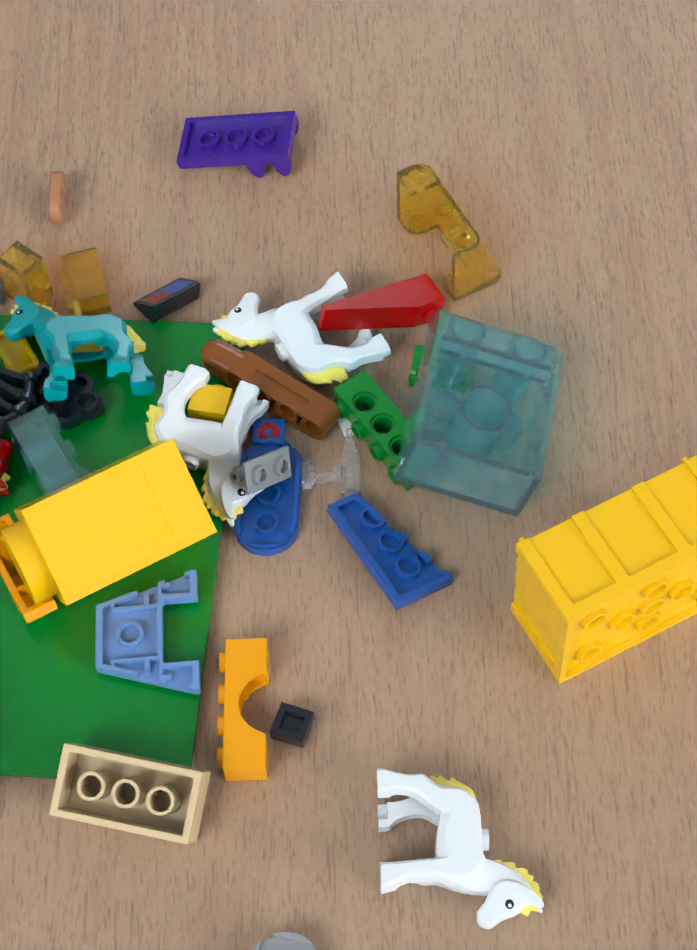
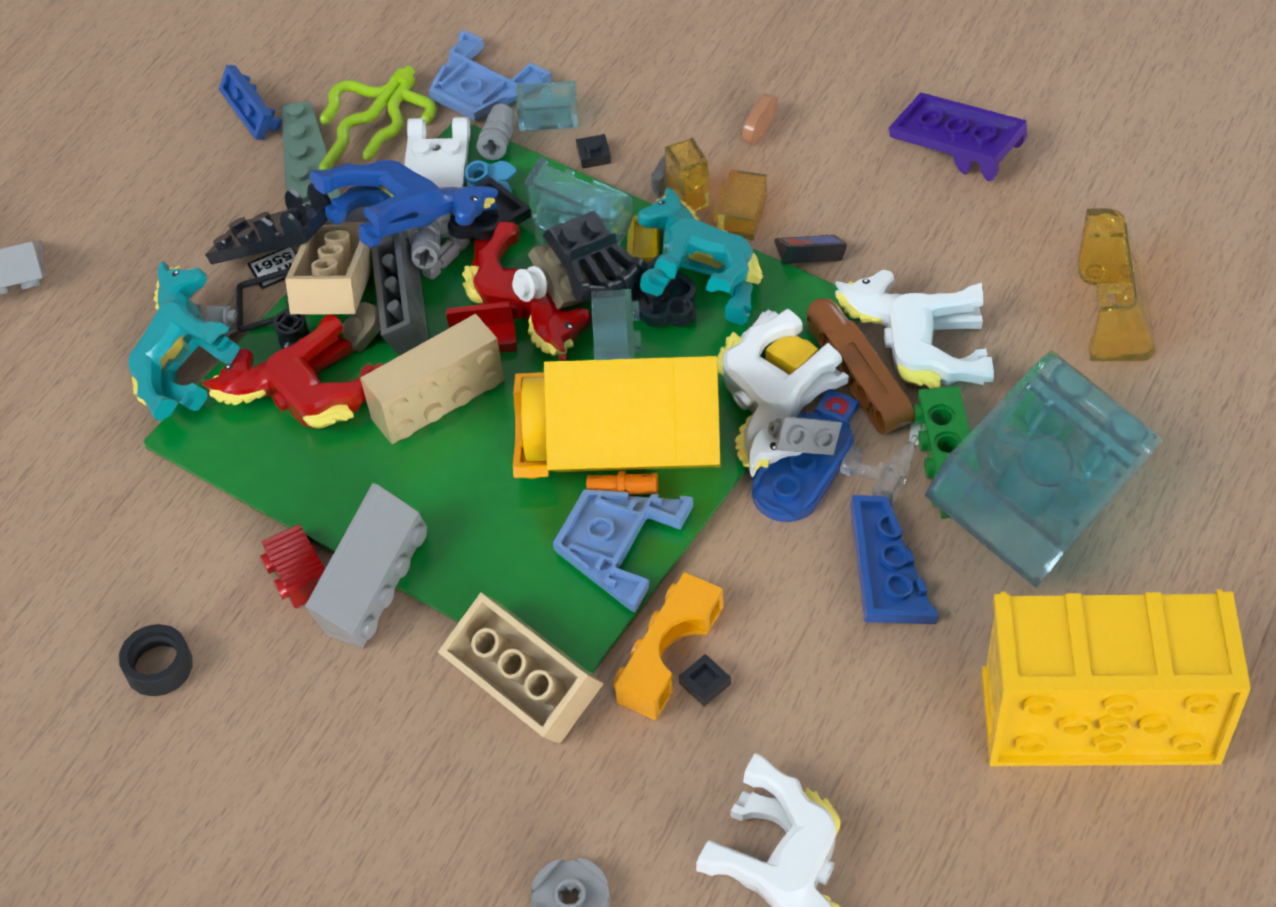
camera: 30 degrees right, 5 degrees down
red slope [317,273,446,331] -> none
none -> orange pin [586,471,658,495]

